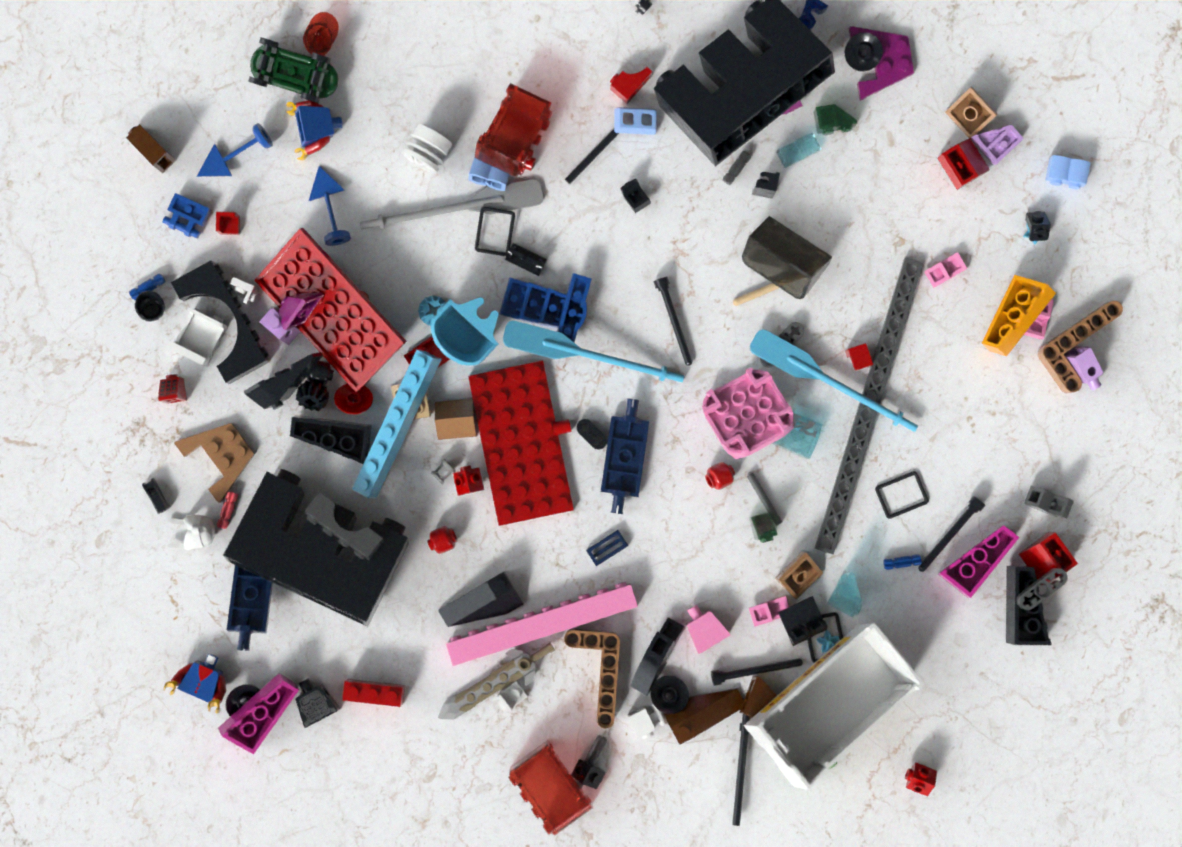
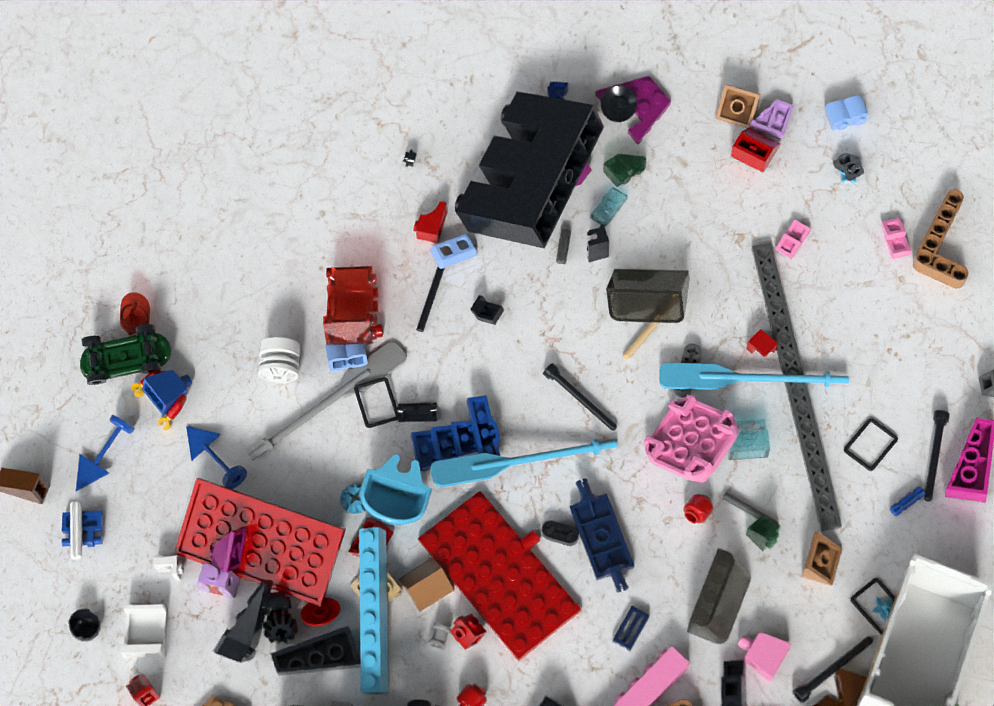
camera: 20 degrees left, 20 degrees down
blue axle [129,274,166,300] -> none
black arch [170,260,270,384] -> none
red panel [216,212,240,235] -> none
bright pink slope [749,595,789,627] -> none
black hinge [778,596,828,646] -> none
clear light blue slope [827,570,862,617] -> none
light orange wedge [982,275,1056,357] -> none
lavender torso [1064,346,1103,390] -> none
none -> white axle [70,502,82,559]
none -> clear smoke windscreen [687,548,751,644]

